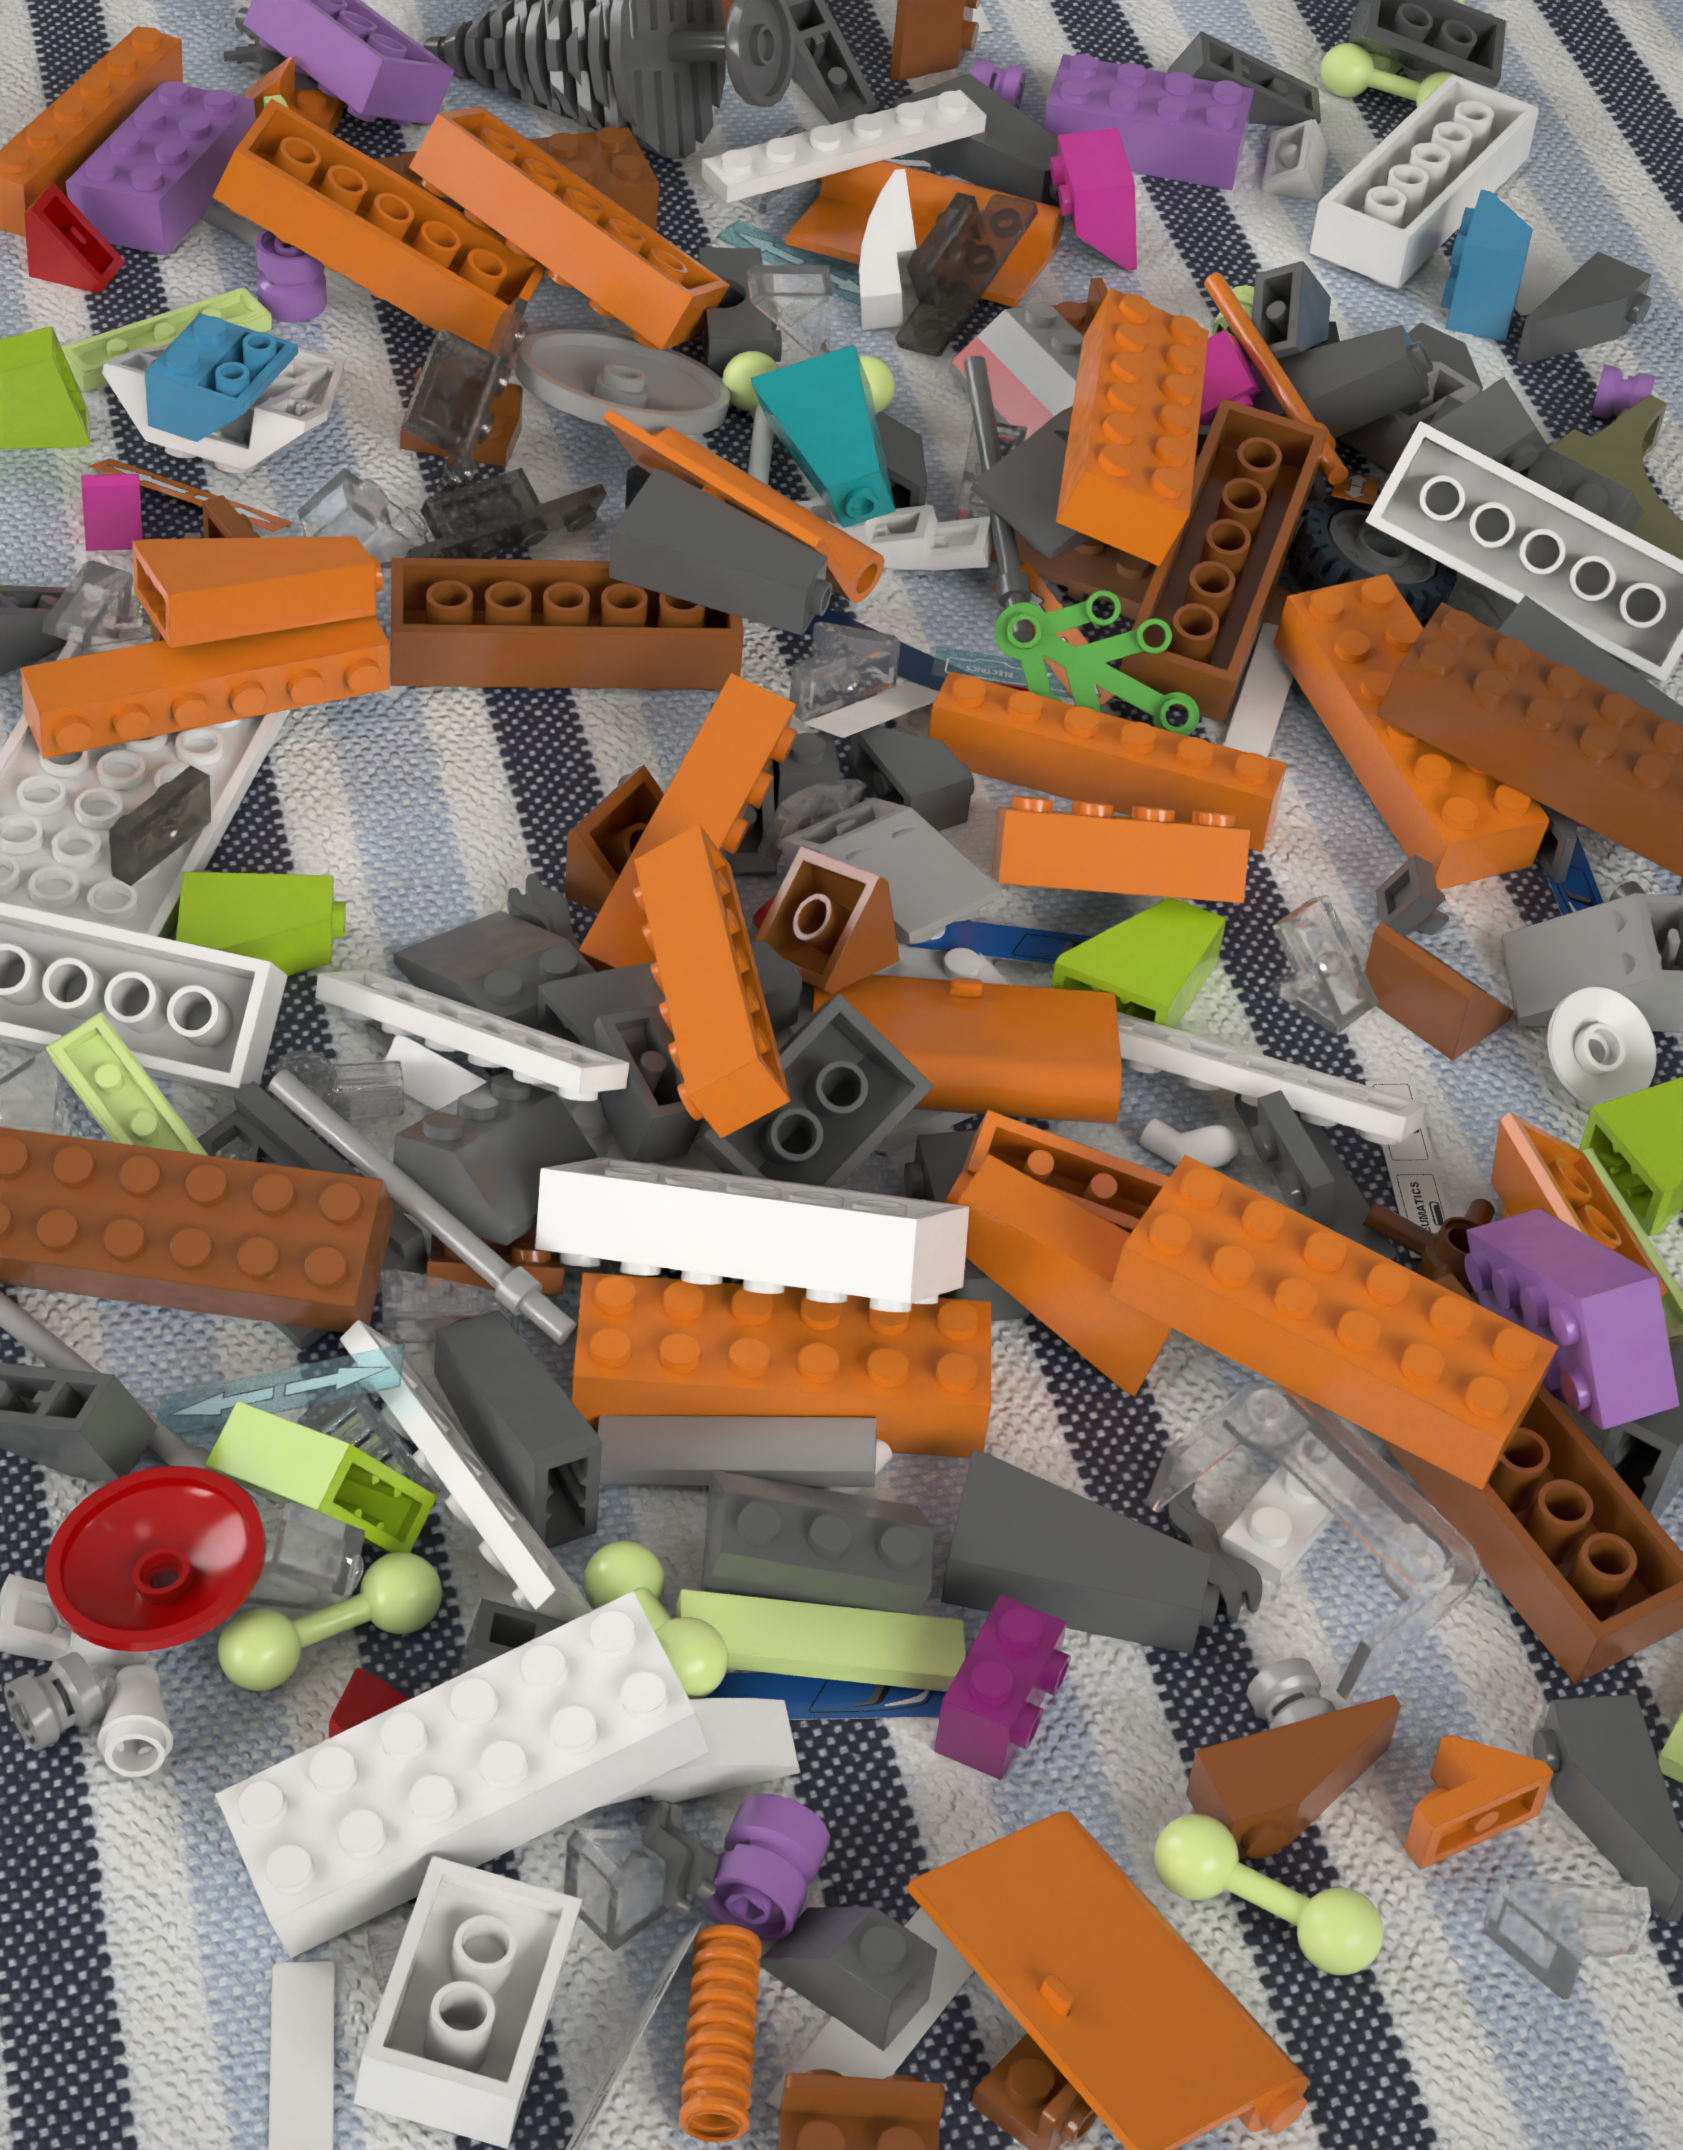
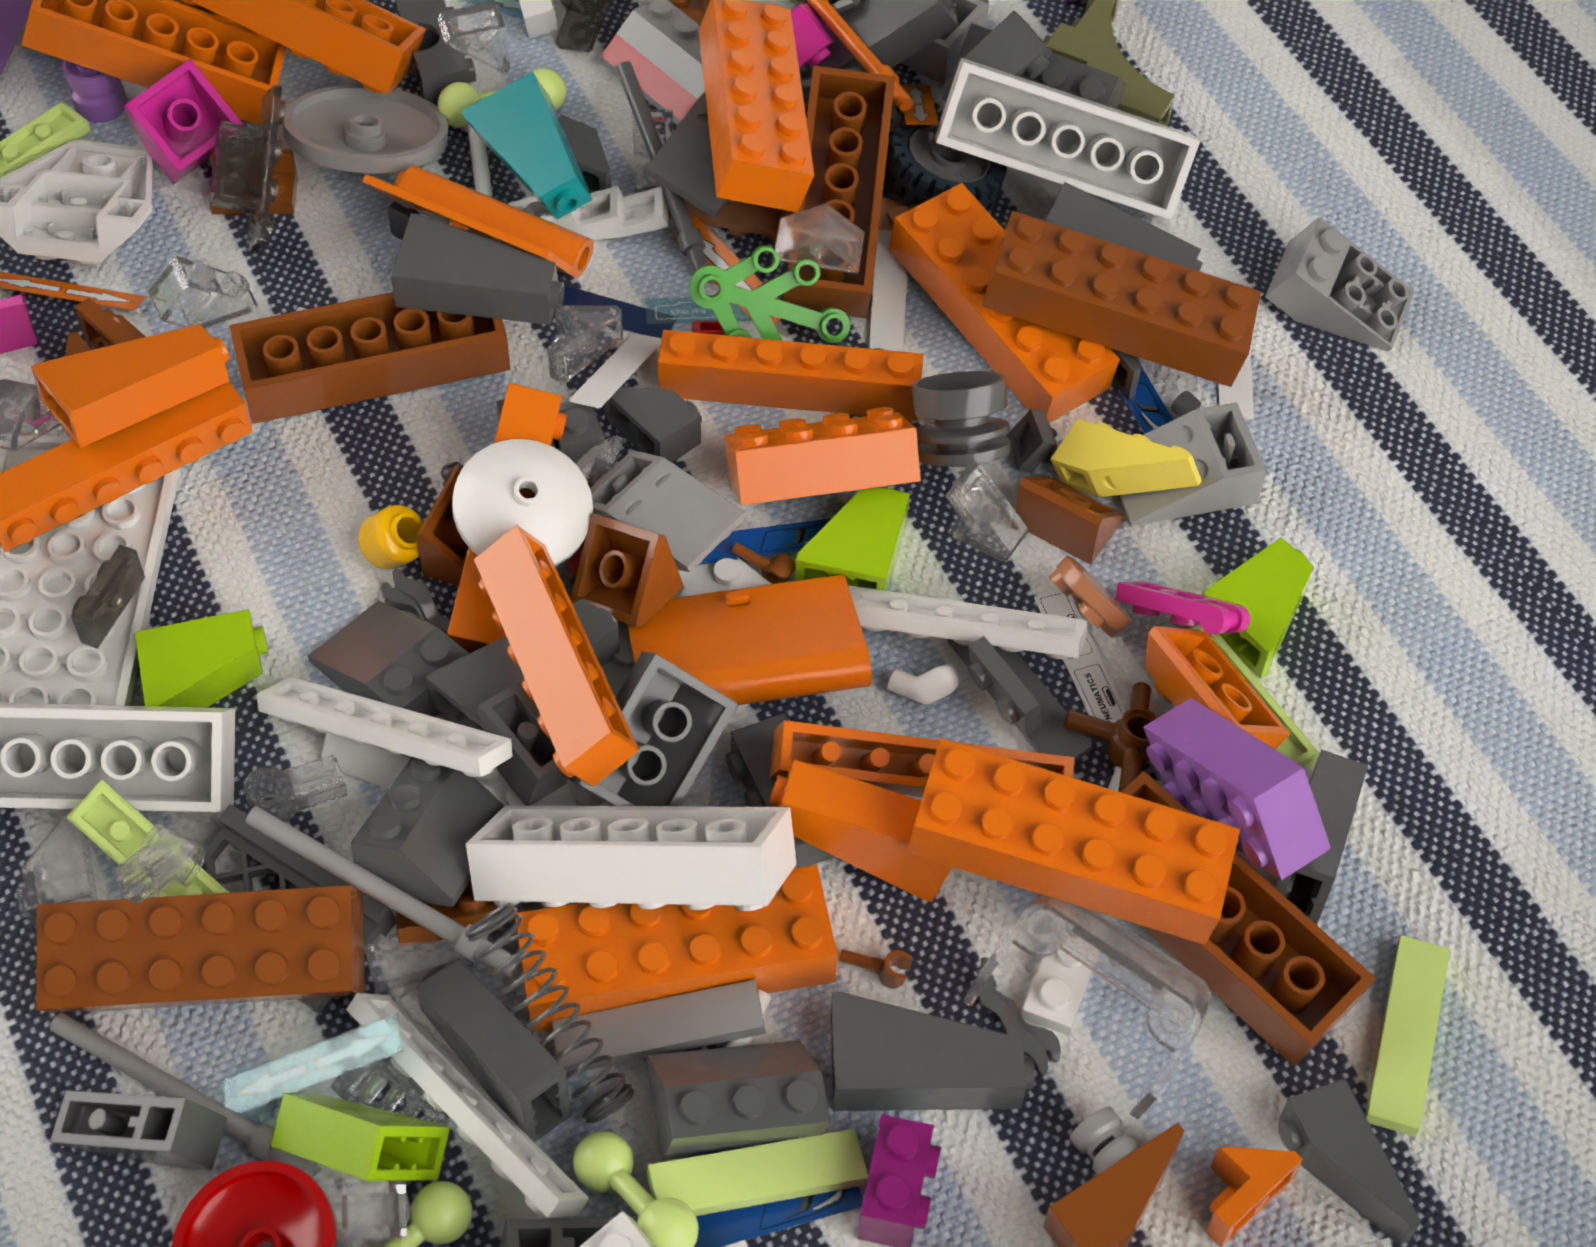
camera: 10 degrees left, 10 degrees up
dark azure slope [145,313,298,442] -> none
clear smoke bracket [405,468,607,559] -> none
white dish [1547,987,1656,1106] -> none
none -> clear piece [115,824,206,904]
none -> dark pink slope [124,59,244,184]
none -> yellow head [358,505,424,570]
none -> white dish [452,439,593,566]
none -> dark grey piece [465,903,634,1124]
none -> dark orange hand [731,542,796,584]
none -> clear slope [775,203,865,273]
none -> dark orange hand [839,949,913,989]
none -> dark grey wheel [911,371,1011,467]
none -> nougat tile [1049,555,1132,638]
none -> light yellow slope [1051,418,1202,497]
none -> dark pink plate [1115,581,1250,634]

